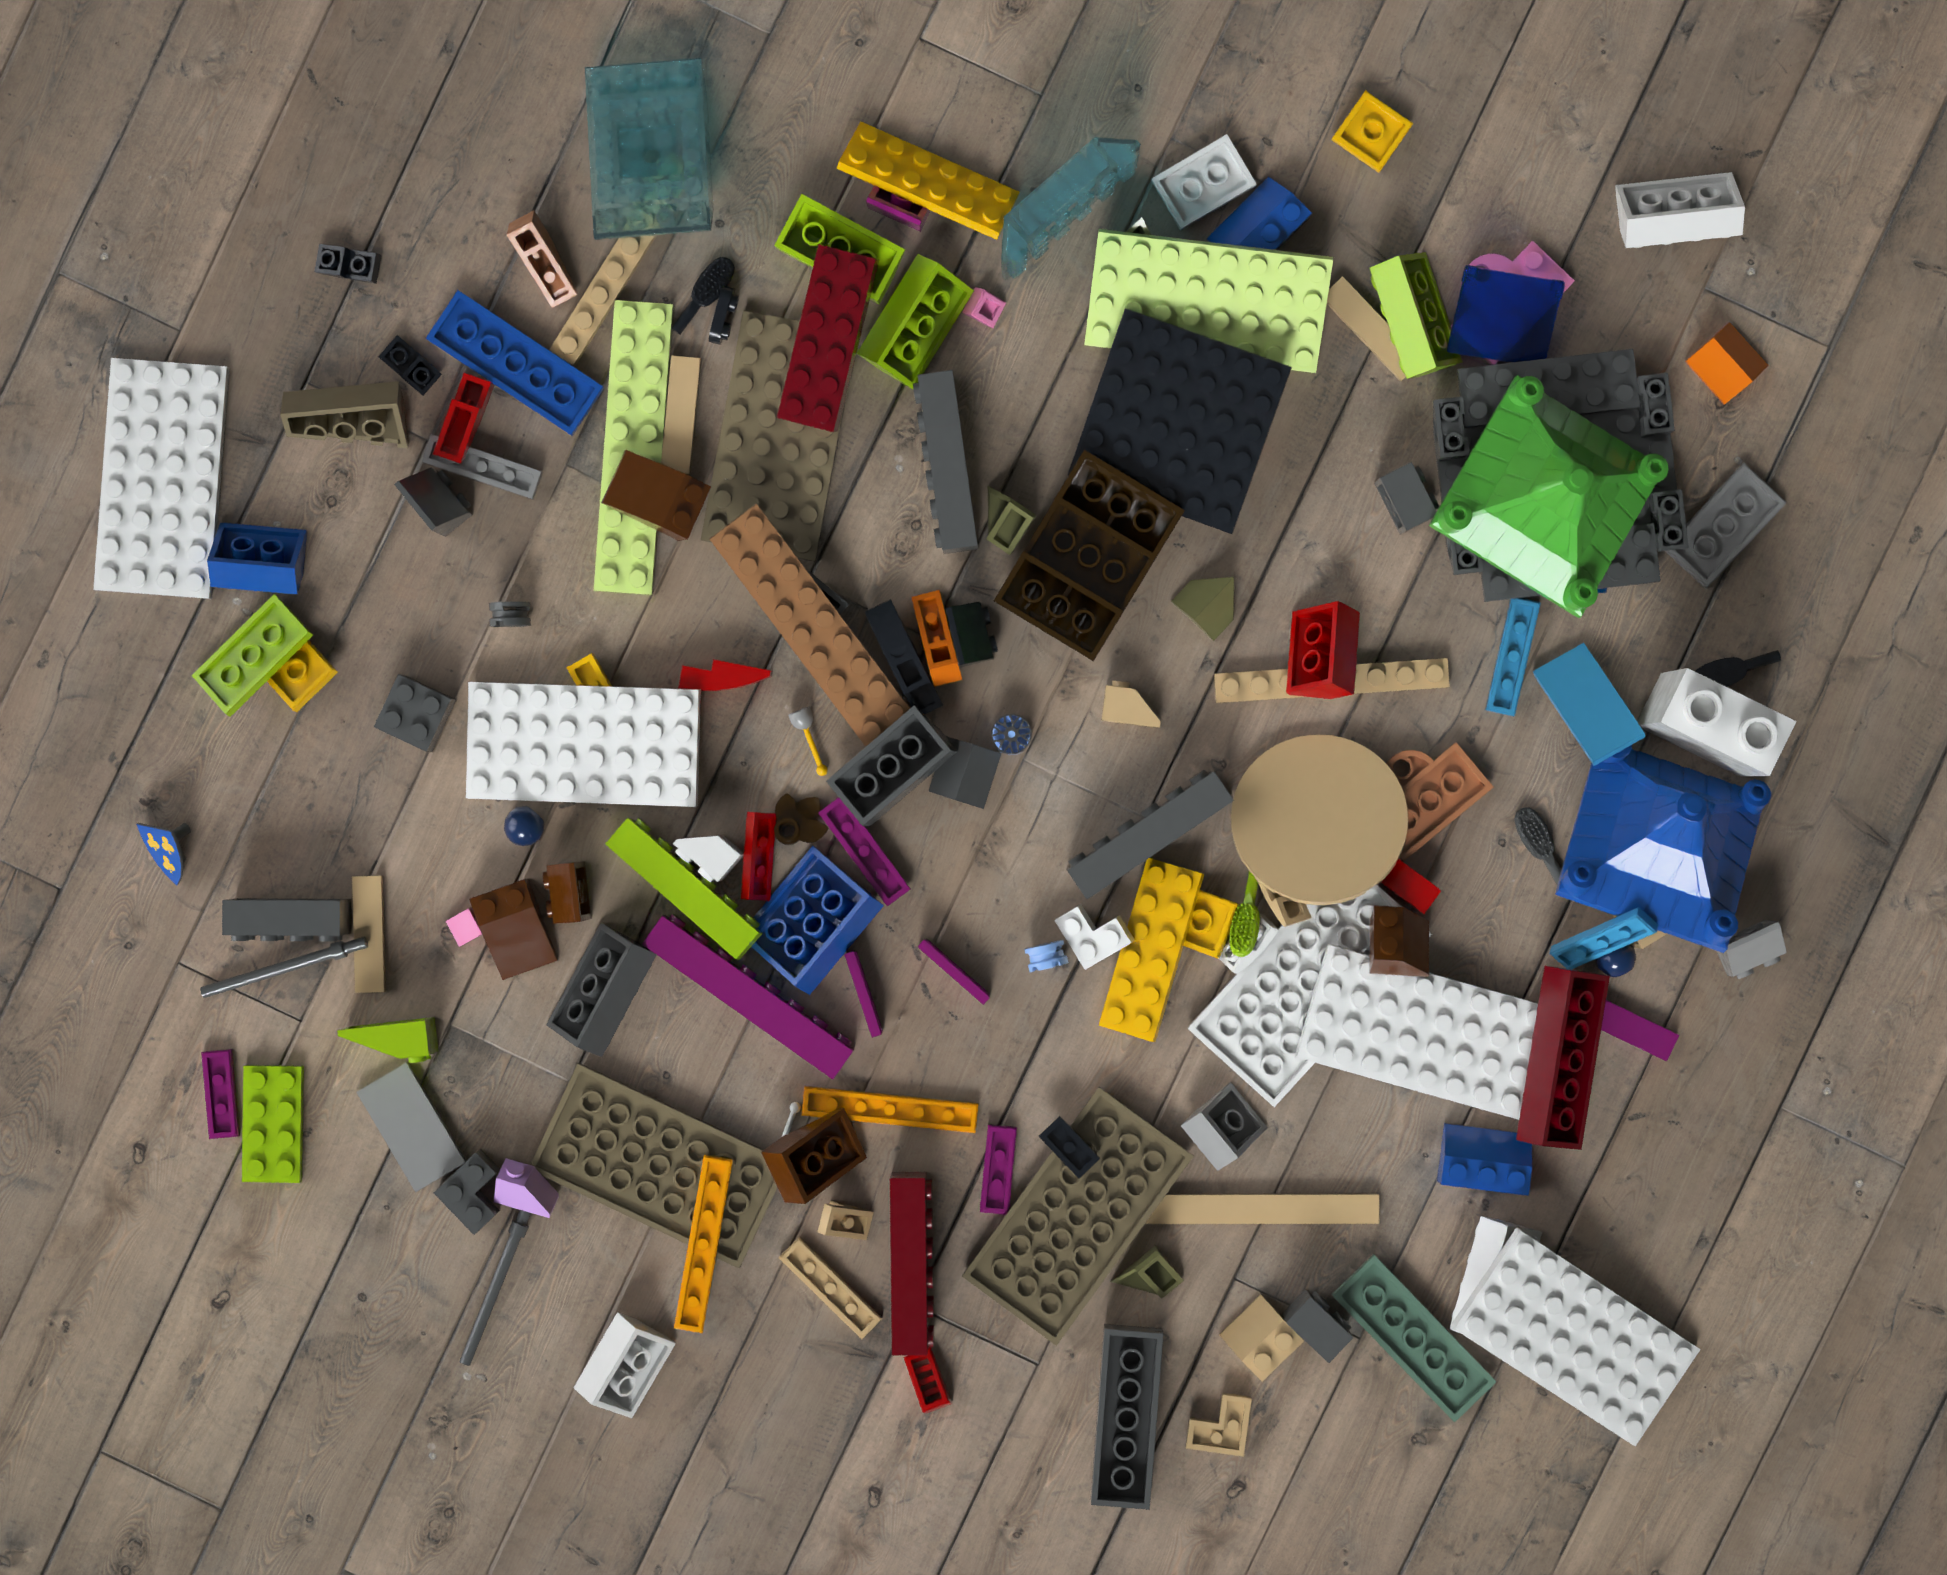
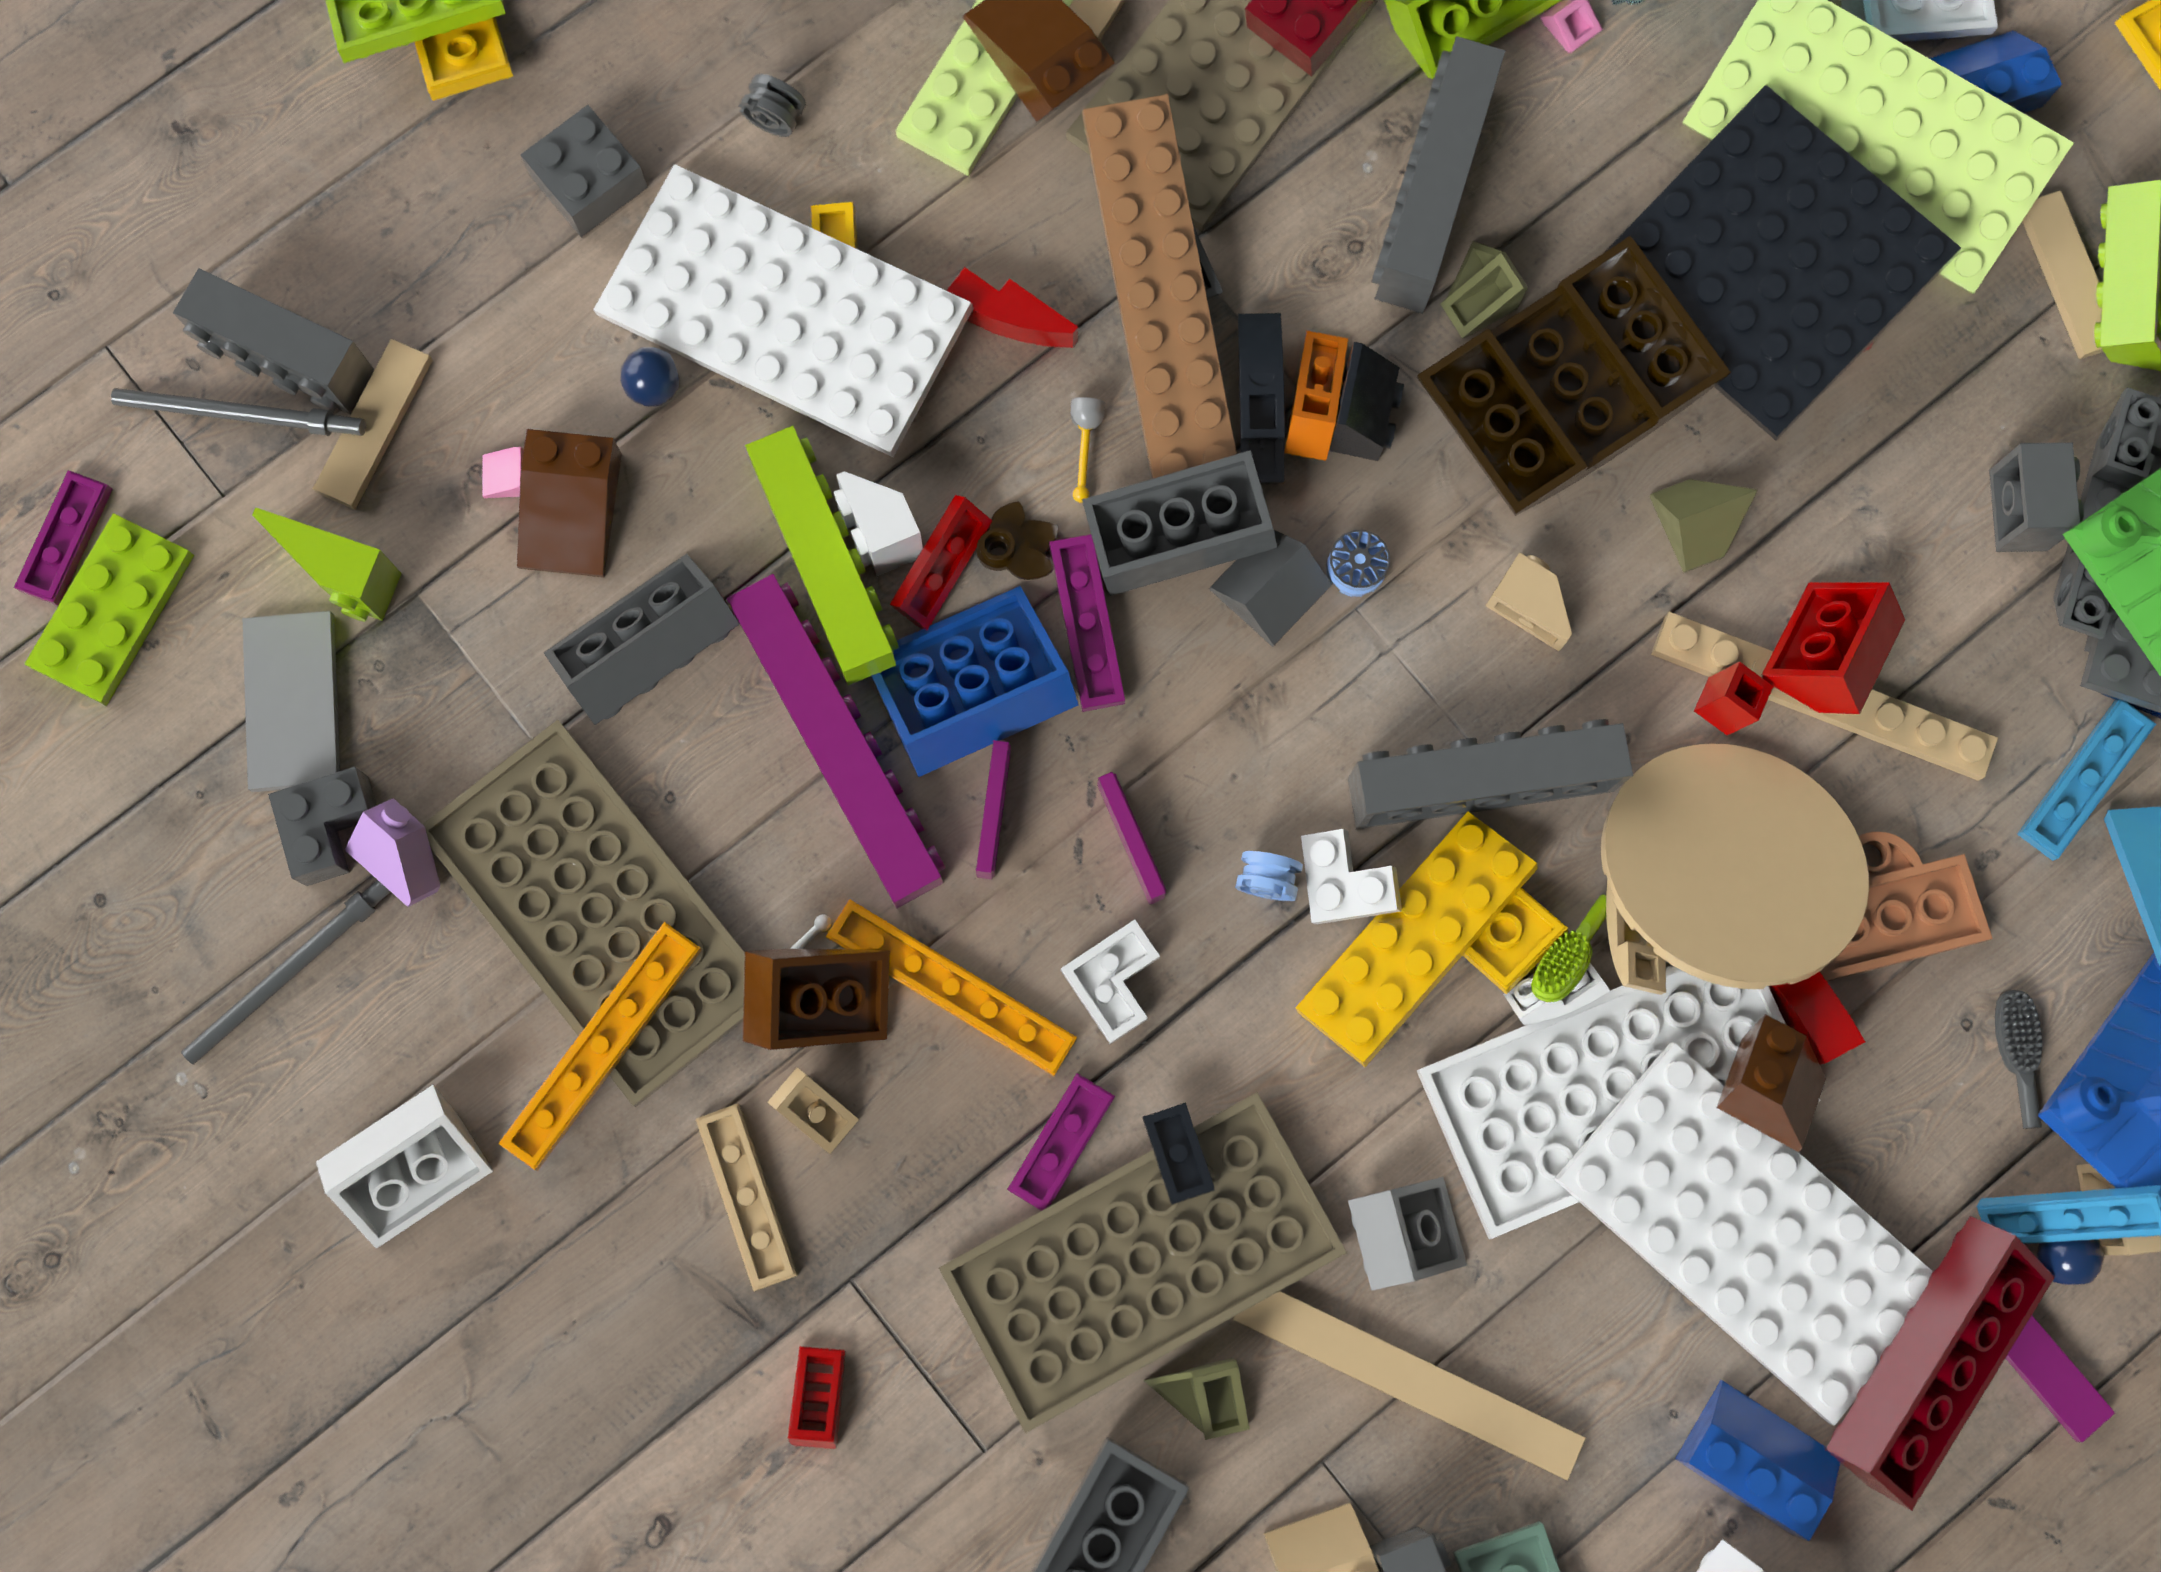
camera: 20 degrees right, 10 degrees down
shield [136,823,191,886] -> none
reddish brown slope [543,861,592,924] -> none
dark red brick [890,1172,934,1356] -> none
none -> white plate [1061,920,1160,1044]
none -> red brick [1694,662,1774,736]

